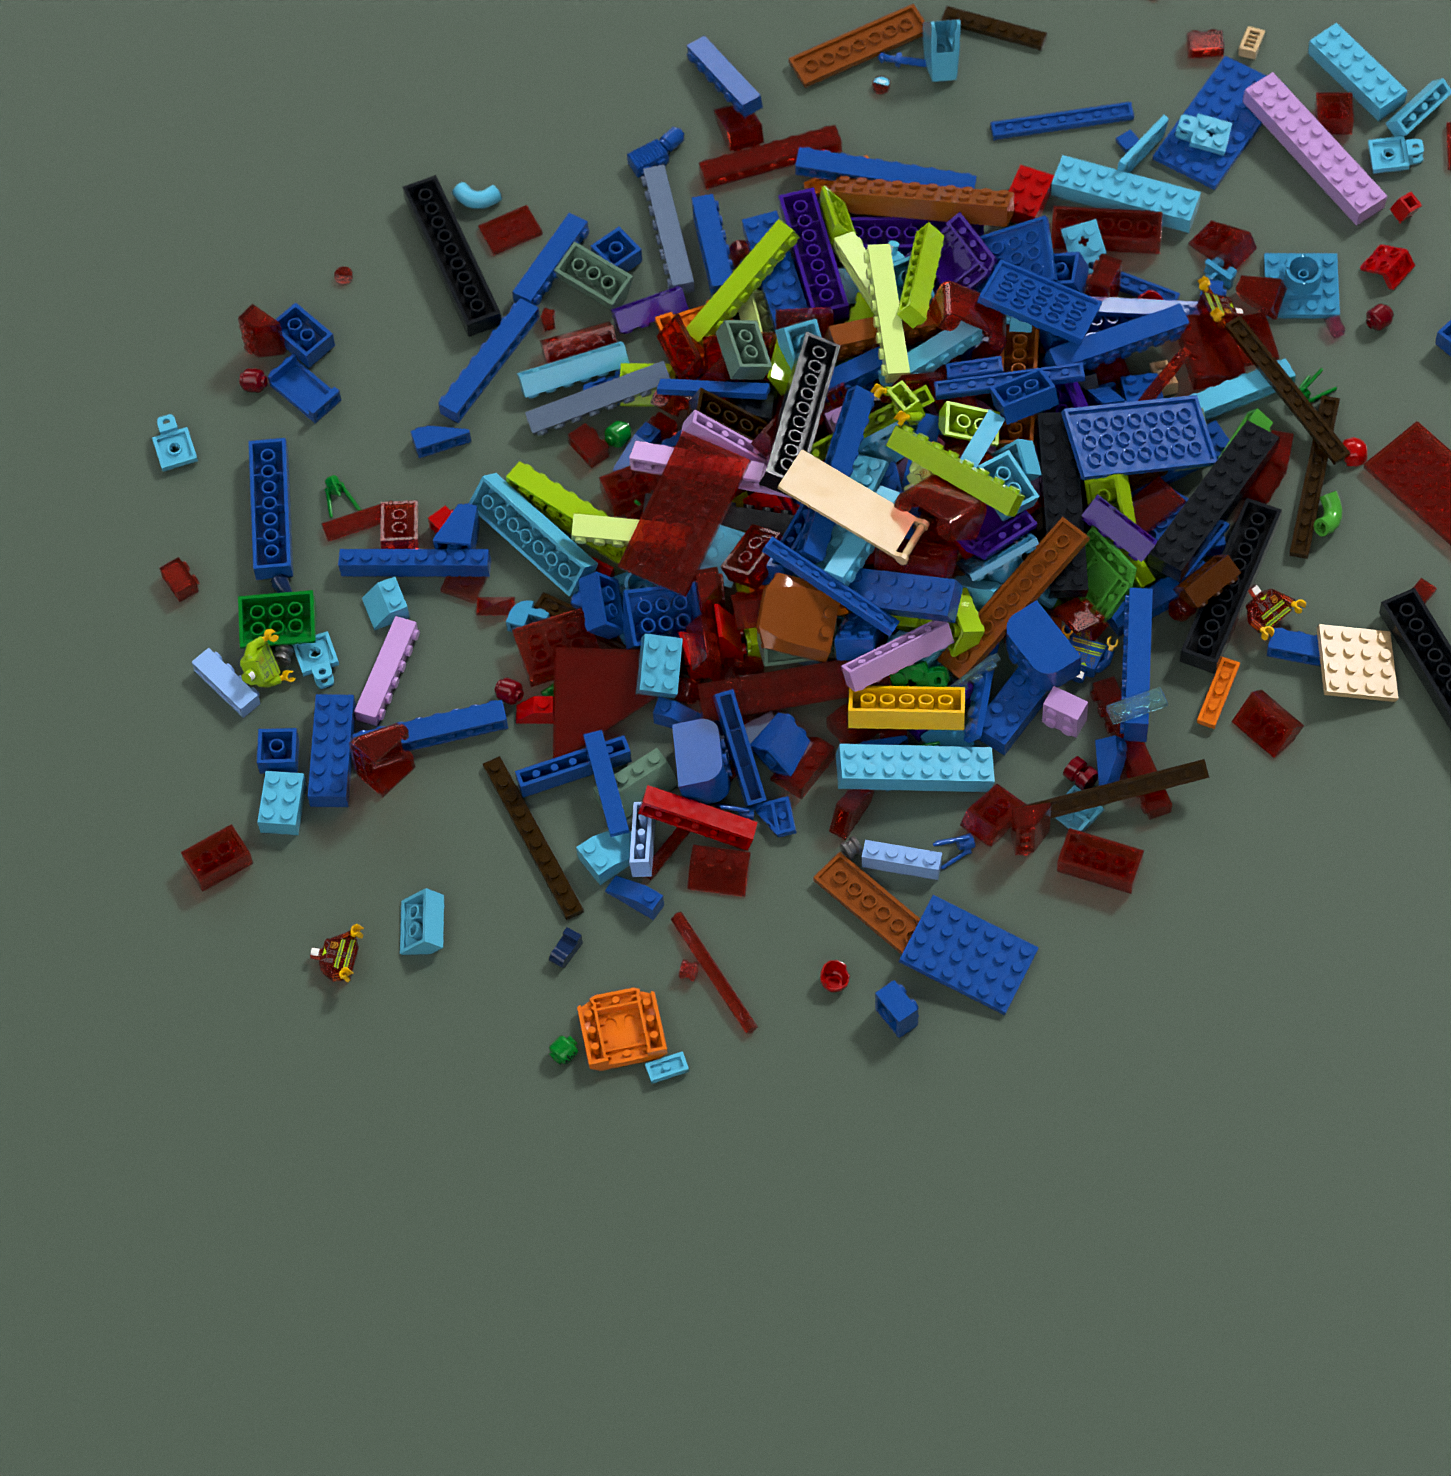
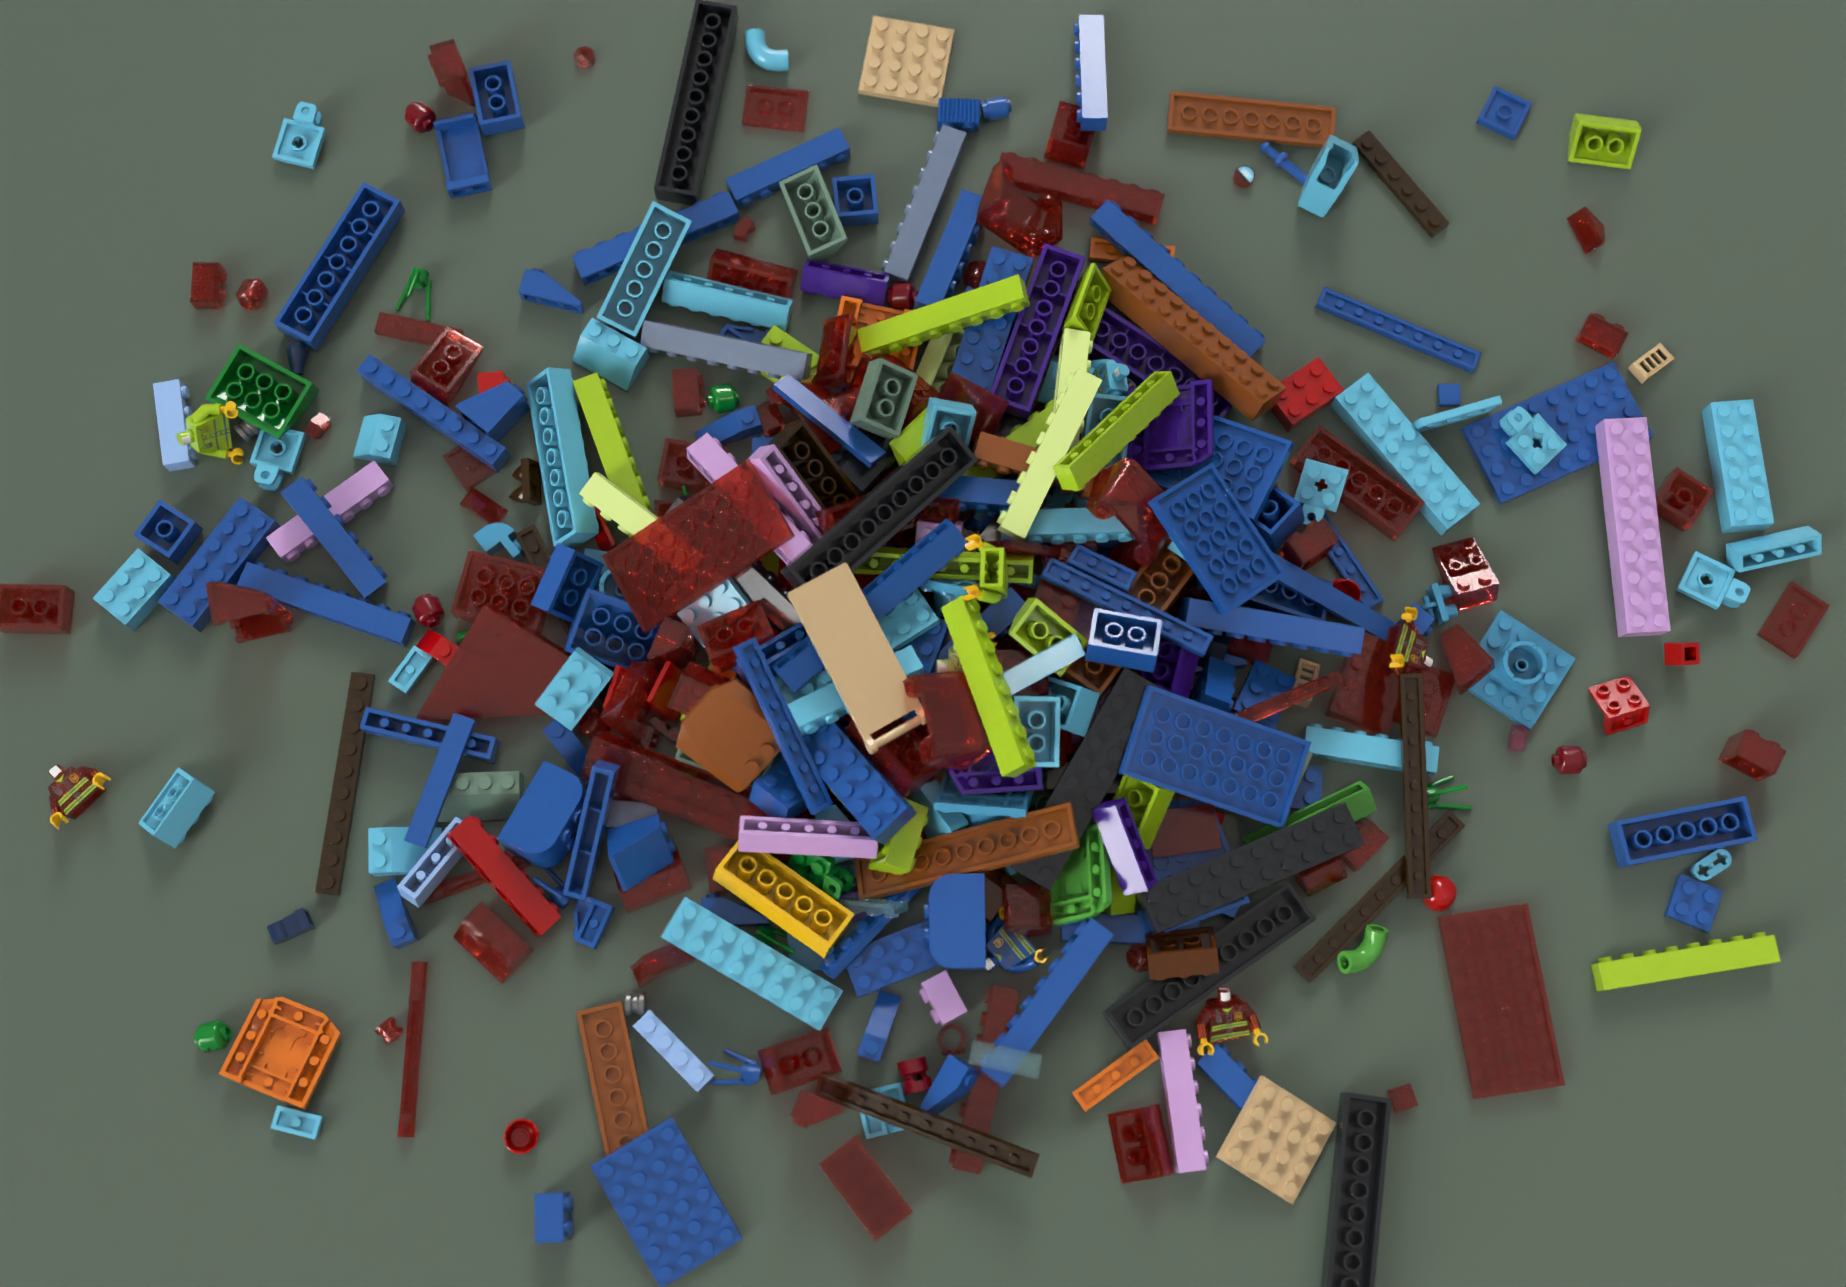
camera: 25 degrees right, 15 degrees up
none -> clear red head [236,278,268,311]
none -> blue brick [280,477,388,599]
none -> clear red piece [304,412,331,439]
none -> medium azure plate [388,645,434,695]
none -> dark brown tile [509,458,542,506]
none -> medium azure slope [572,318,650,392]
none -> medium azure brick [596,201,692,338]
none -> blue slope [857,990,901,1063]
none -> tan plate [858,16,955,107]
none -> dark red head [887,283,919,311]
none -> clear red piece [938,1024,966,1056]
none -> clear red windscreen [976,159,1063,258]
none -> lavender brick [1156,1029,1209,1173]

